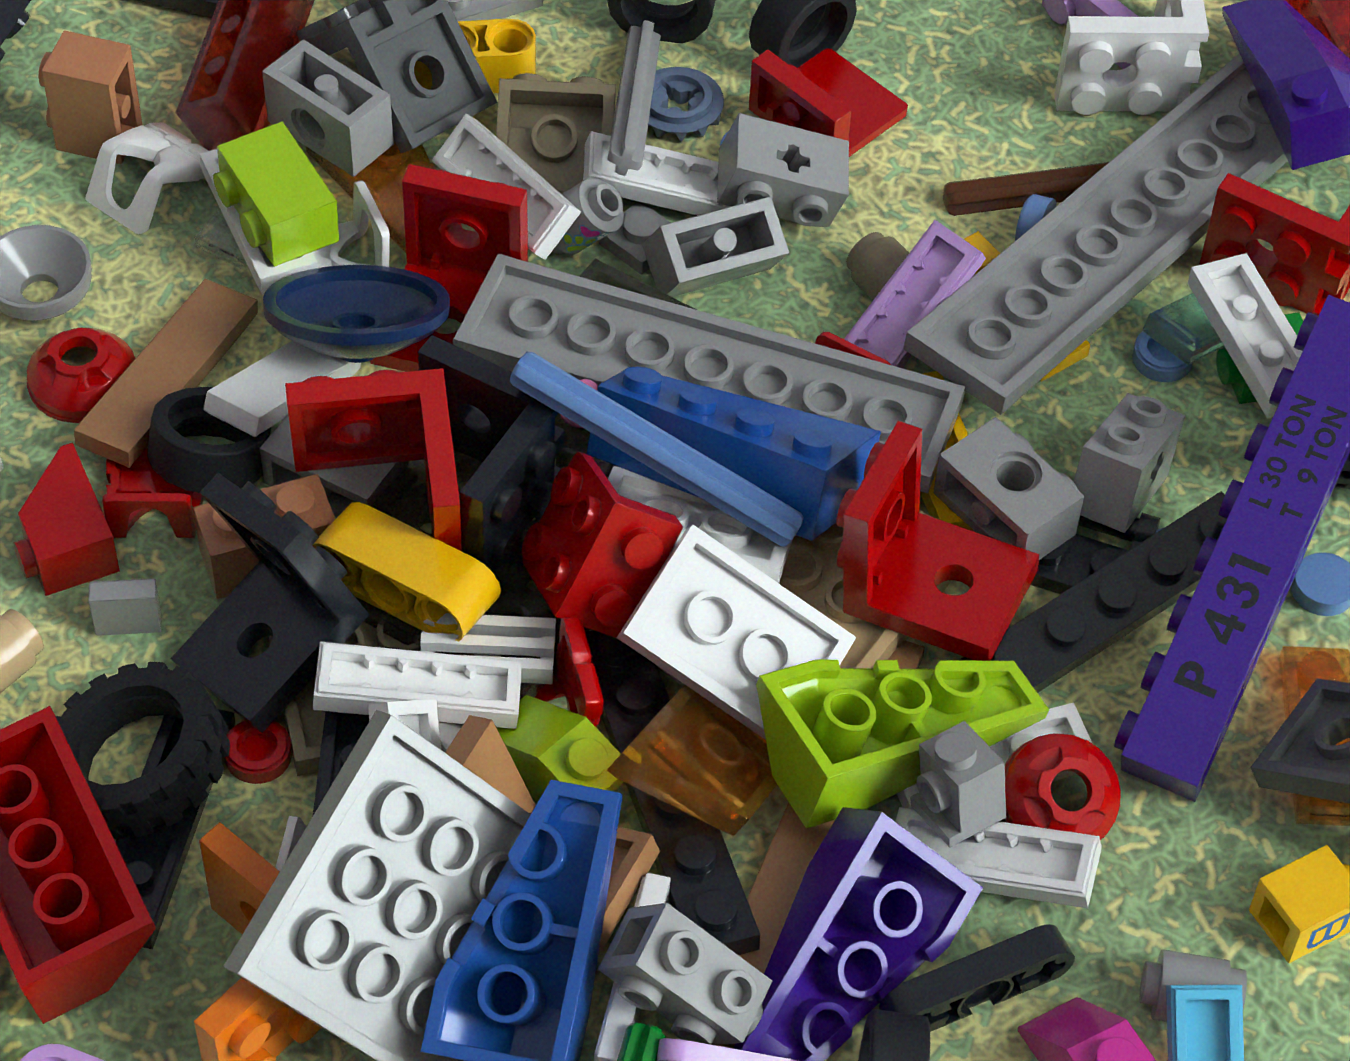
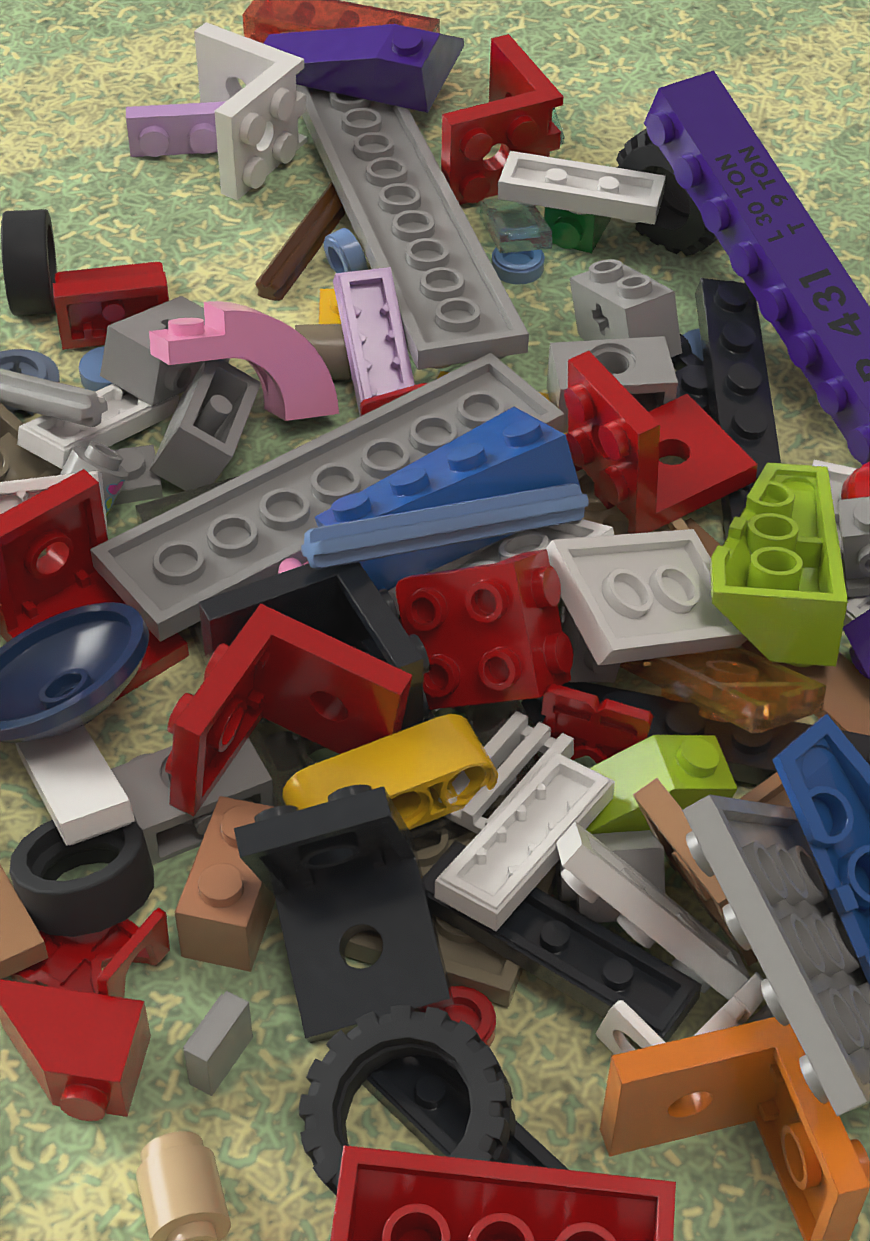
camera: 55 degrees left, 5 degrees down
none -> bright pink arch [149,301,339,421]

